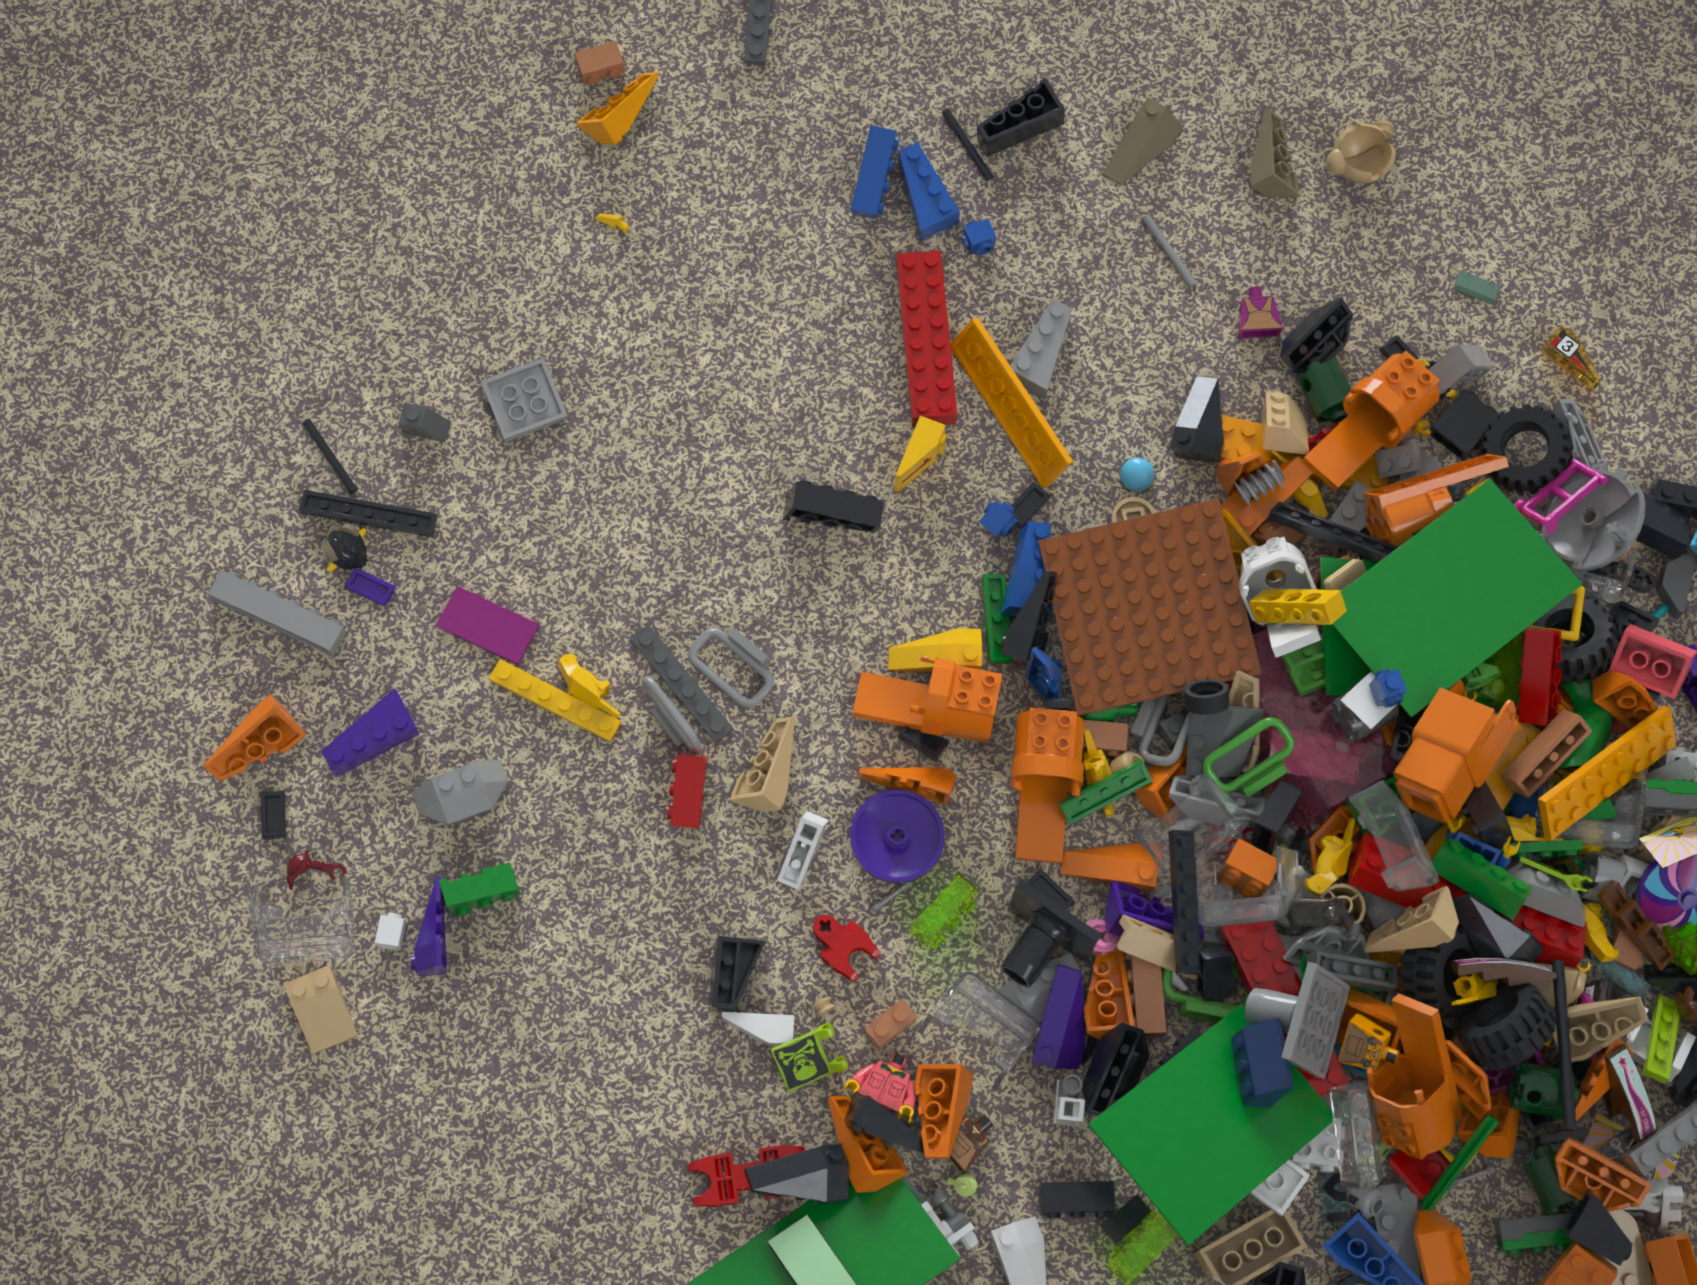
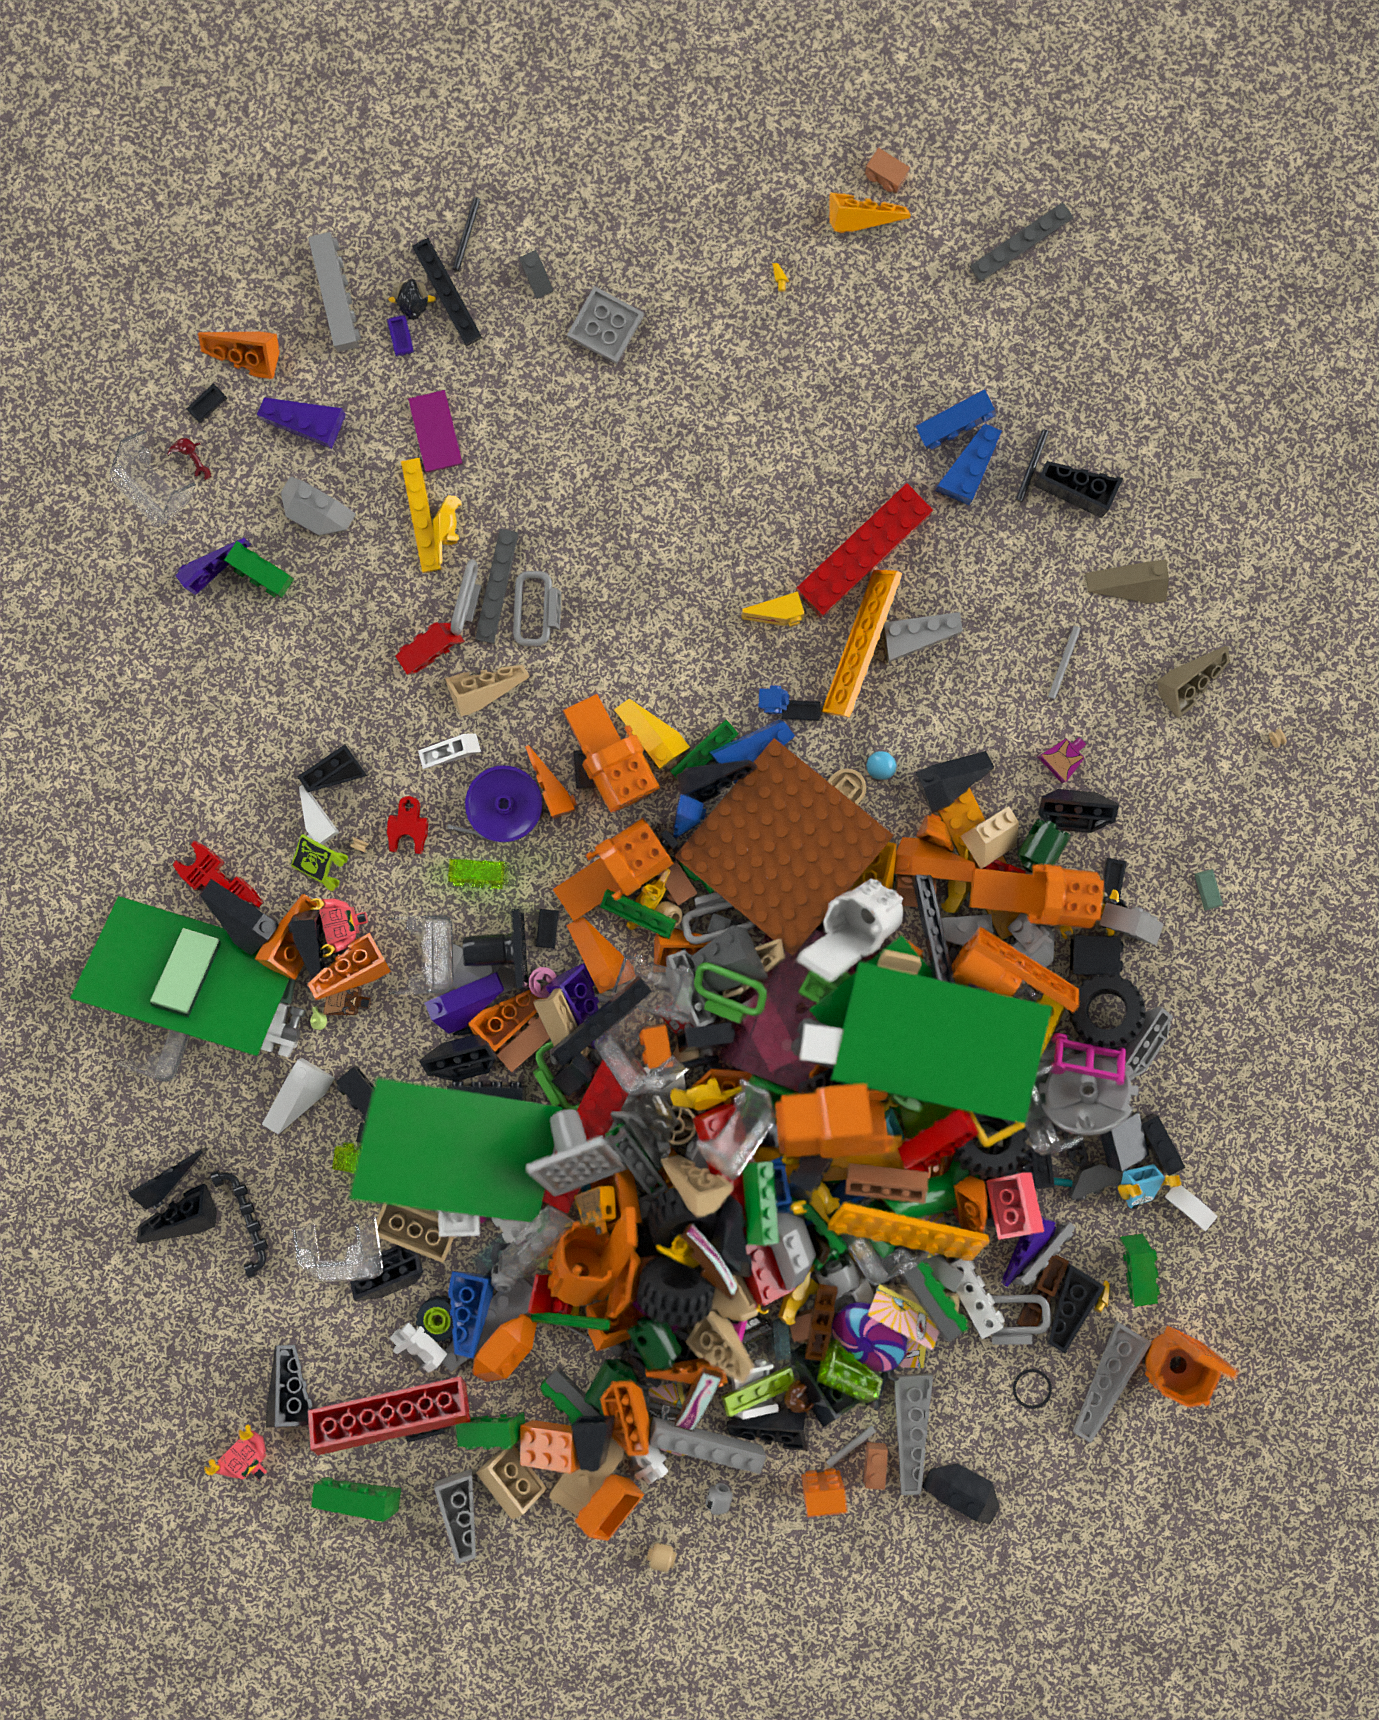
camera: 55 degrees right, 15 degrees up
tan slope [284,965,358,1054] -> none
white brick [374,913,407,951] -> none
black wedge [782,480,884,533] -> none
nougat brick [864,999,917,1051] -> none
blue brick [961,218,996,255] -> none
white hips [1053,1074,1085,1127] -> none
black tyre [1184,679,1230,715] -> none
dark blue slope [1231,1019,1294,1108] -> none
light grey piece [1234,460,1285,506] -> none
yellow brick [1249,588,1347,625] -> none
tan piece [1326,123,1396,184] -> none
blue brick [1369,669,1407,708] -> none
lime flag [1520,857,1593,892] -> none
clear yellow slope [1540,325,1601,392] -> none
black piece [1552,960,1577,1132] -> none
light grey hinge [1564,412,1580,459] -> none

